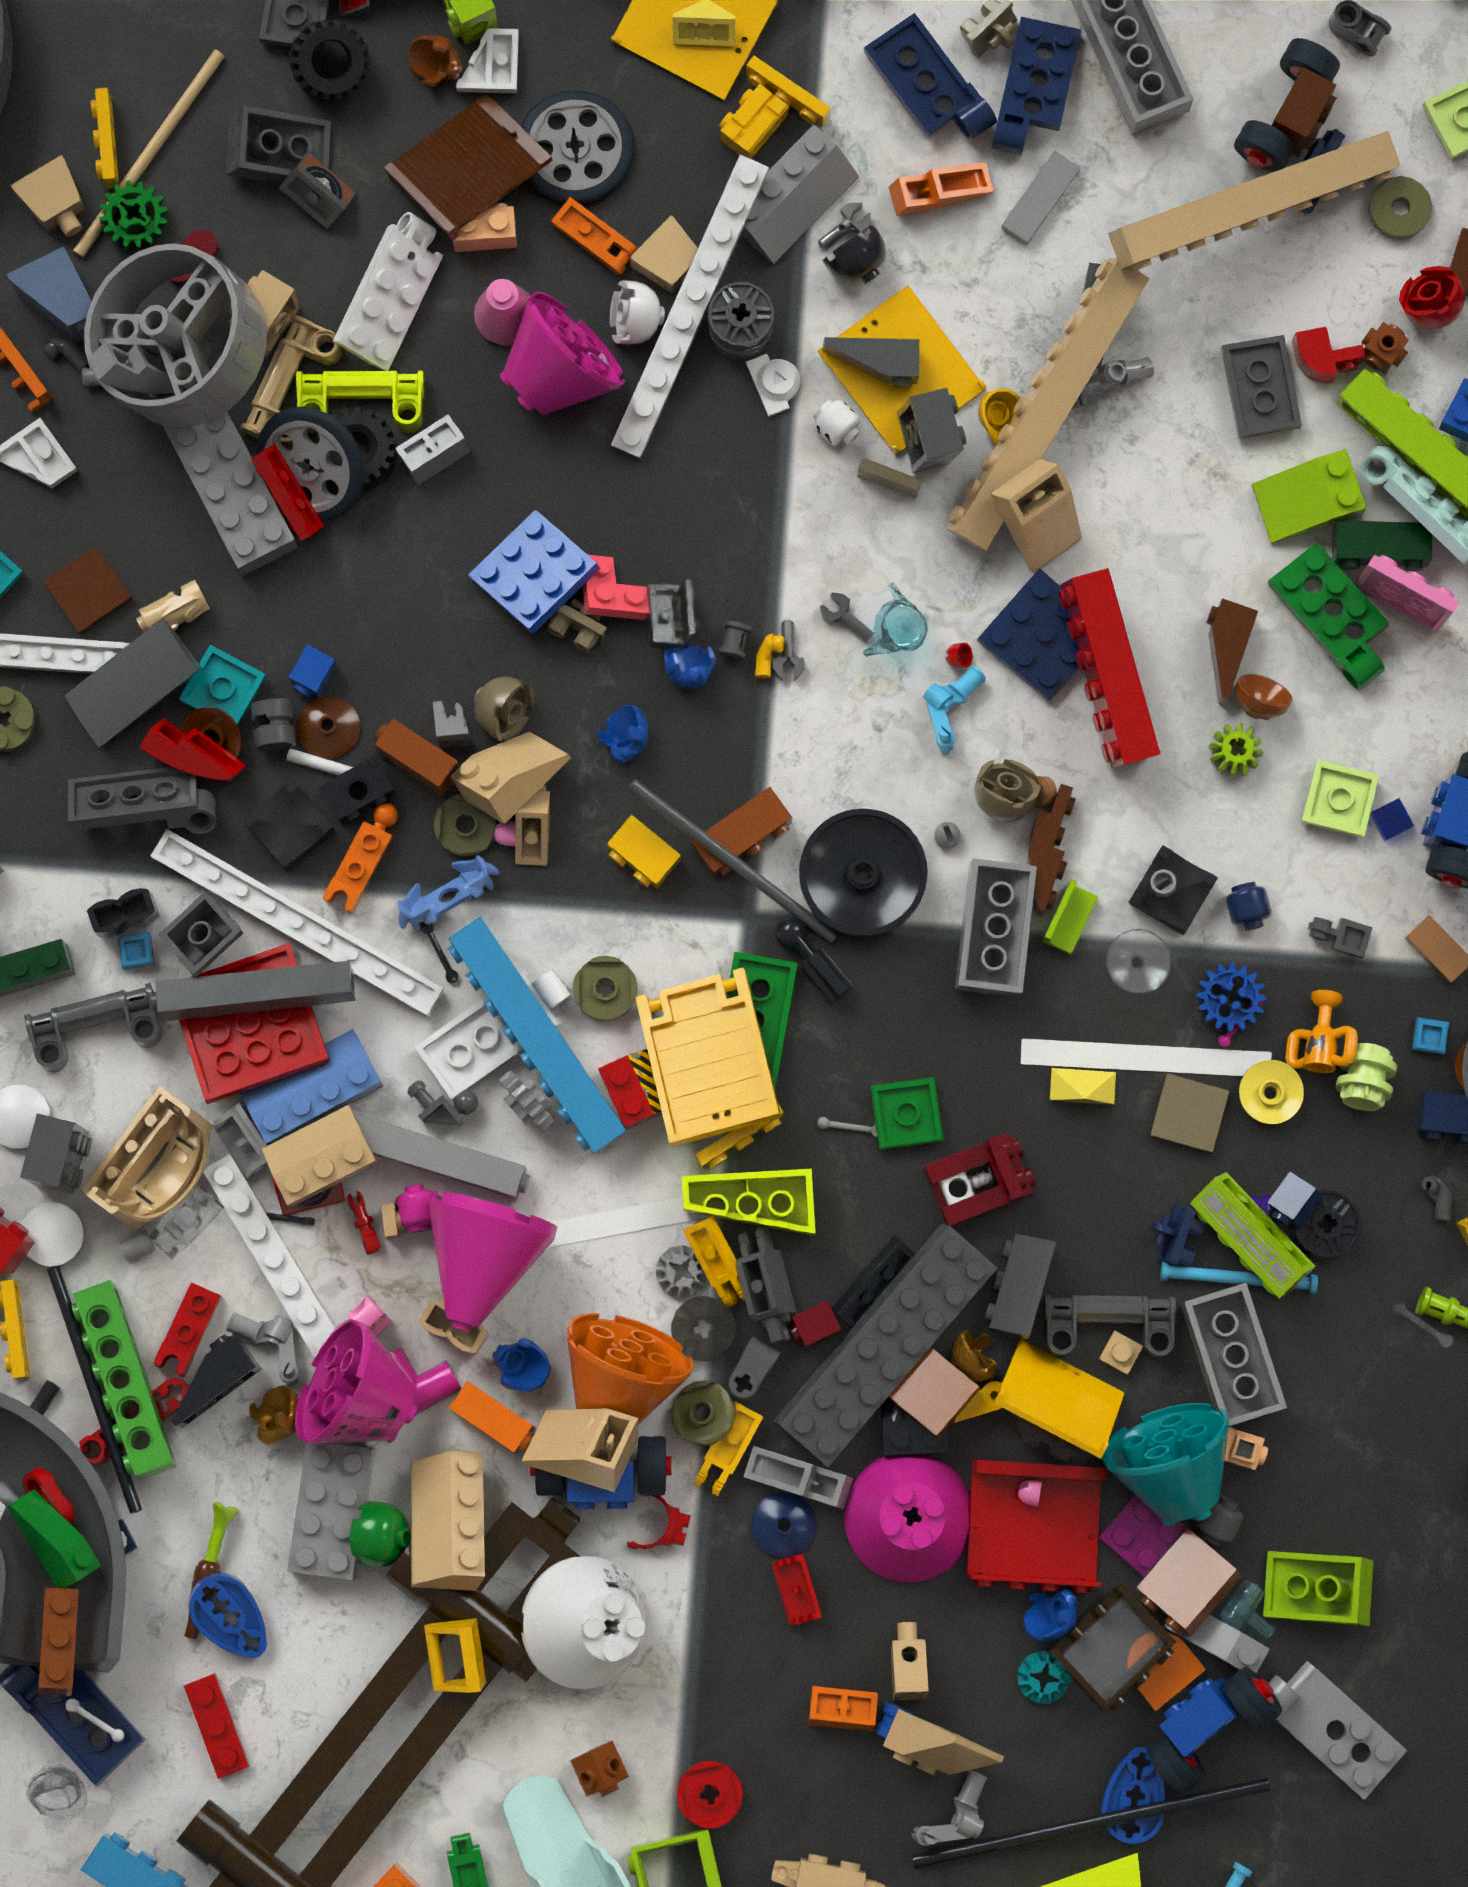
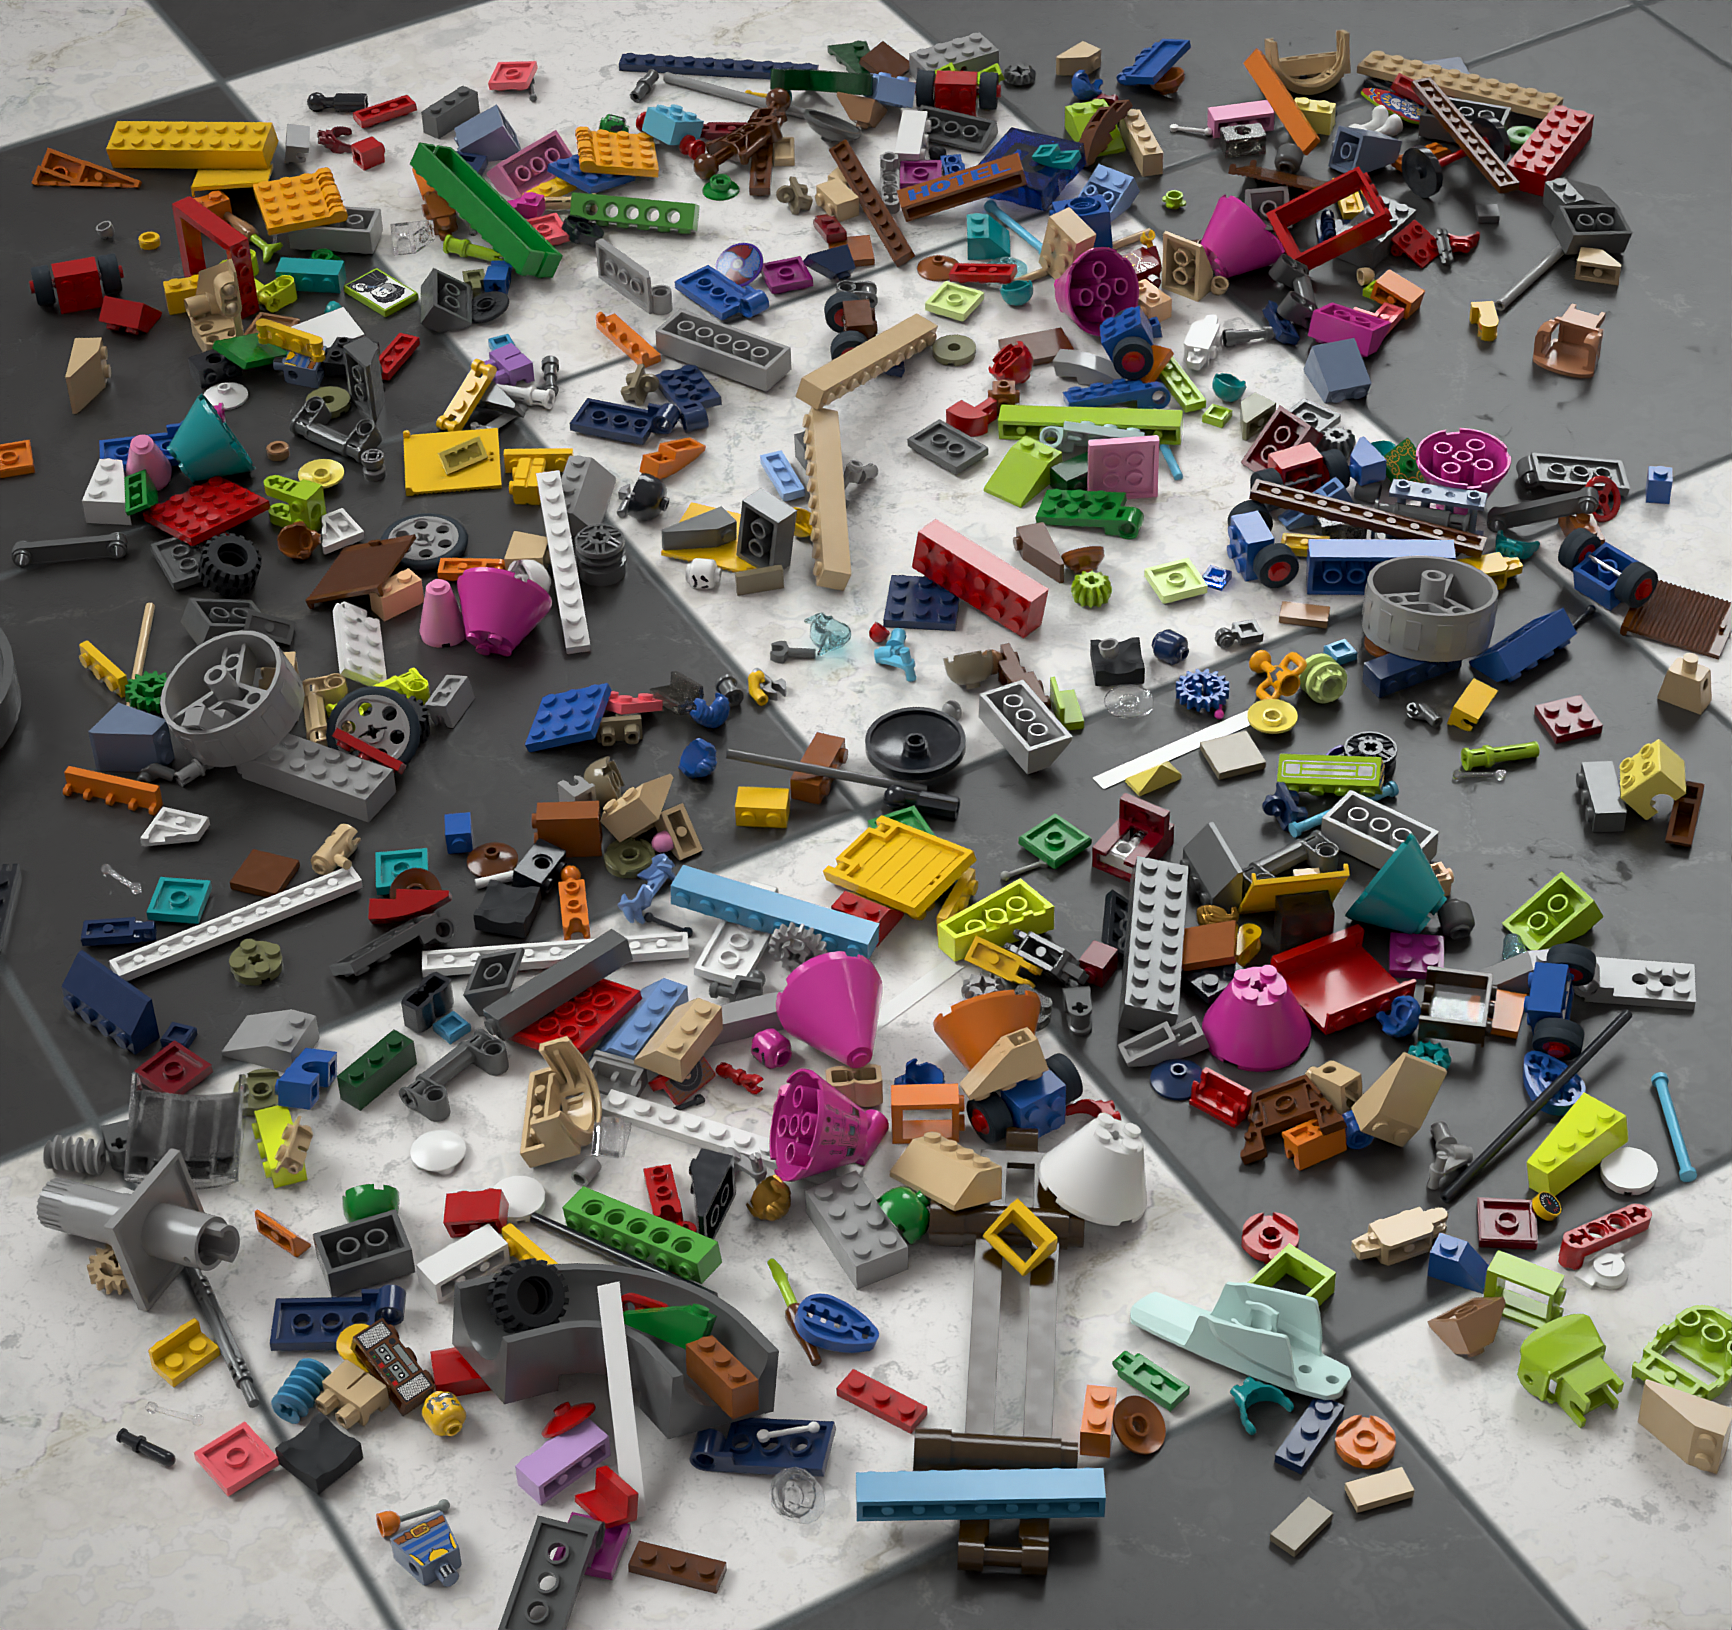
camera: 30 degrees left, 40 degrees down
tan torso [10,155,85,237] -> none
dark grey brick [20,1113,92,1194] -> none
dark grey slope [65,618,203,748] -> none
dark grey wheel [250,698,296,751] -> none
tan plate [381,1203,405,1239] -> none
dark orange brick [570,1740,629,1797] -> none
olive plate [573,956,638,1021] -> none
olive tile [671,1380,736,1446] -> none
yellow hinge [694,1401,763,1497] -> none
white piece [746,354,800,417] -> none
tan slope [991,459,1082,573] -> none
light grey tile [1001,151,1081,245] -> none
bright pink hinge [1018,1479,1042,1507] -> none
brick [1136,1528,1242,1636] -> none
brick [1267,1172,1322,1229] -> none
none -> light blue plate [760,450,805,502]
none -> reddish brown wing [1240,1074,1347,1165]

